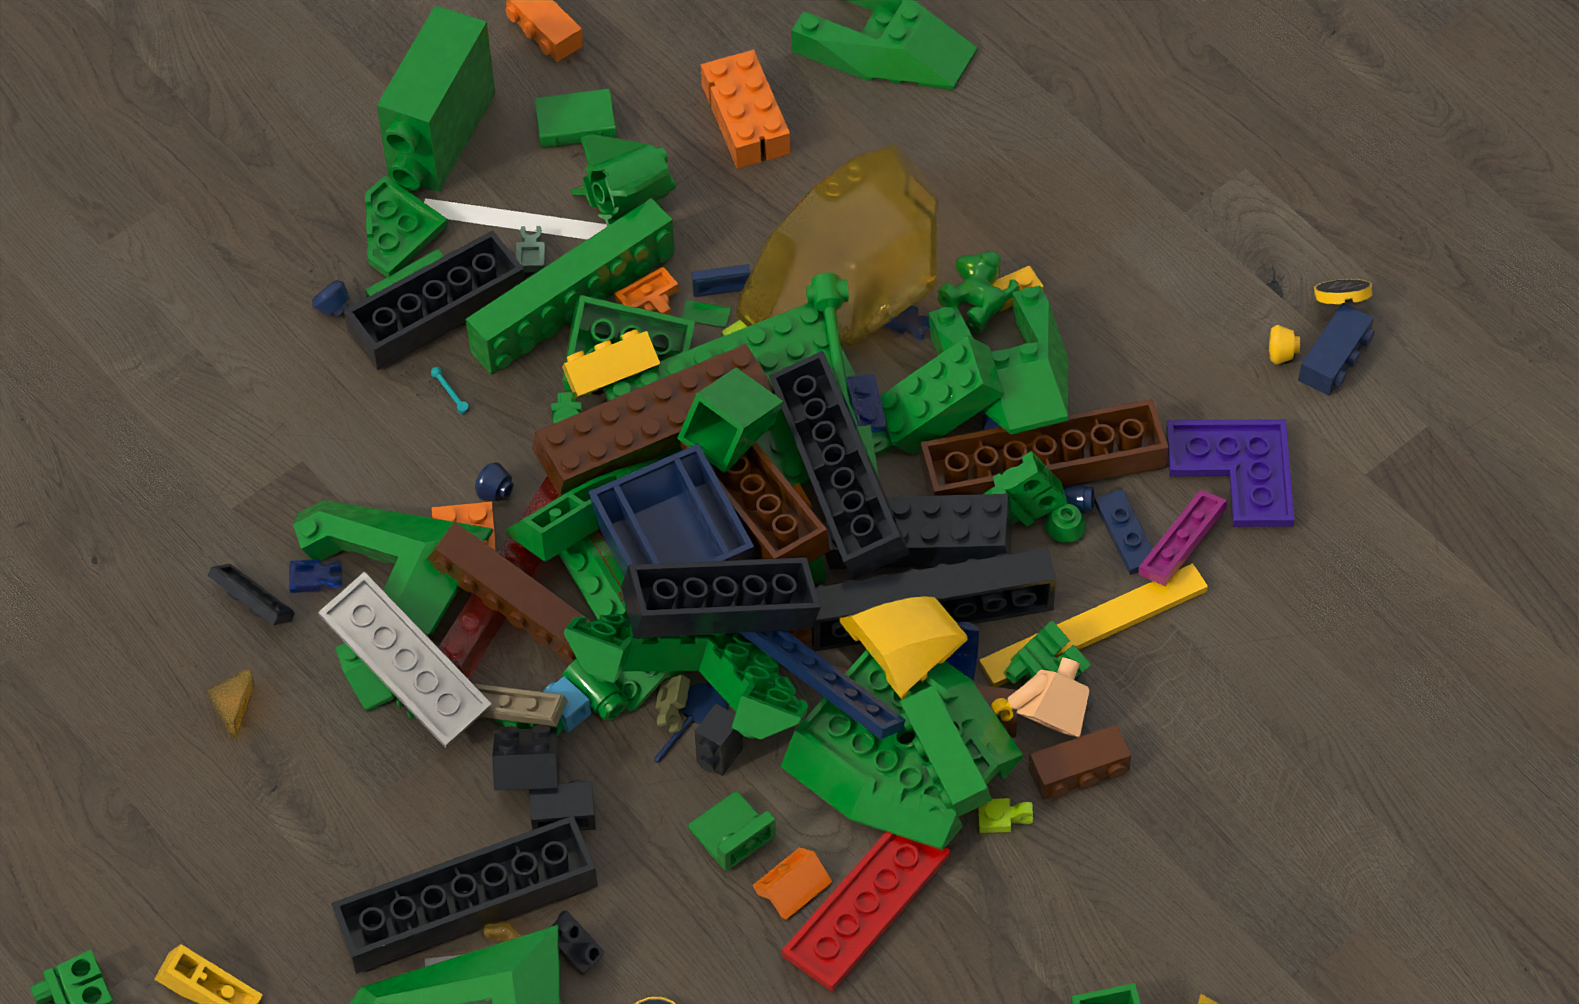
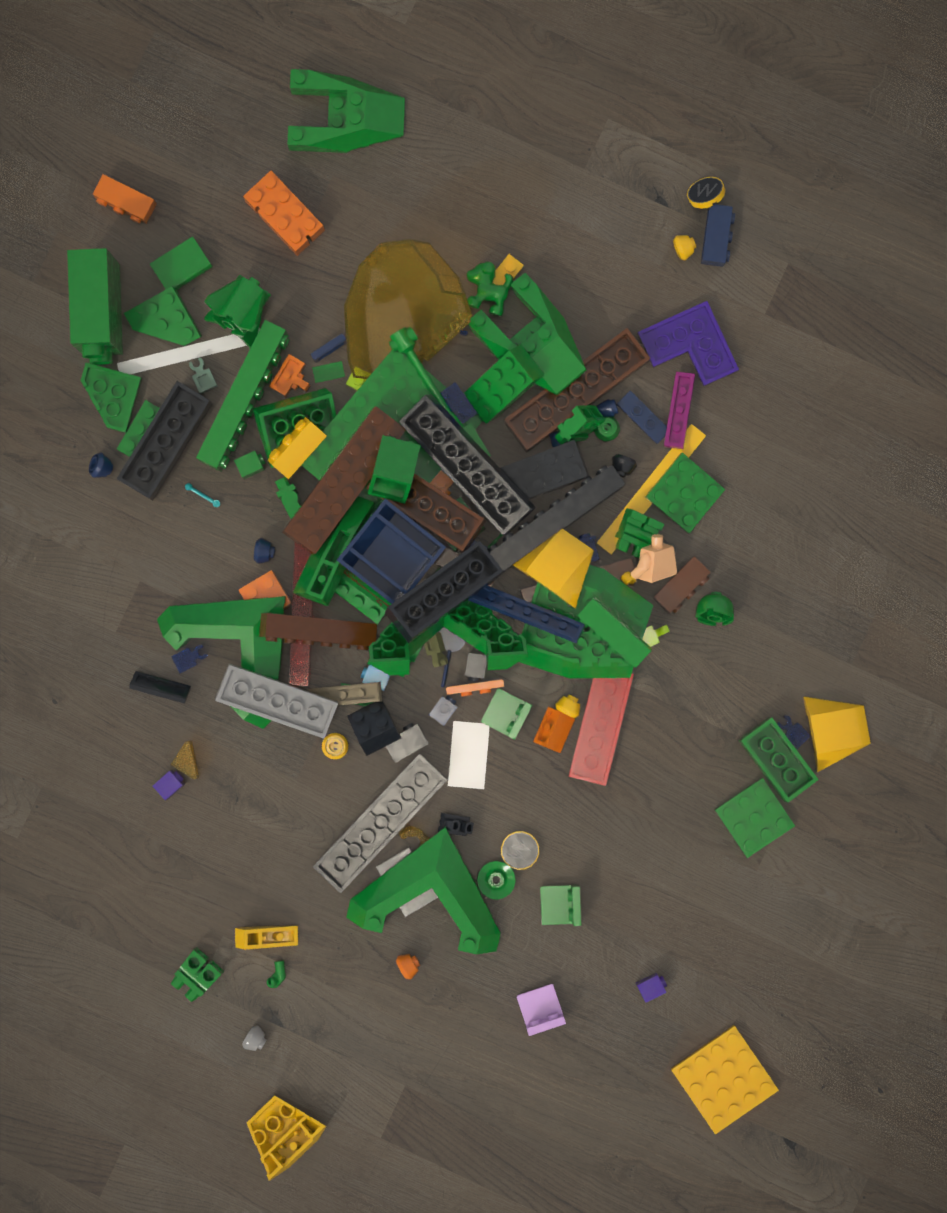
camera: 25 degrees left, 30 degrees up
none -> green plate [124,285,202,346]
none -> dark purple brick [153,770,185,800]
none -> green brick [234,450,266,479]
none -> yellow cone [322,733,348,759]
none -> brick [429,695,458,726]
none -> orange plate [446,679,504,696]
none -> white sticker [448,721,489,789]
none -> yellow cone [555,694,580,718]
none -> black cone [612,454,637,478]
none -> green plate [645,453,725,534]
none -> green cylinder [695,592,734,626]

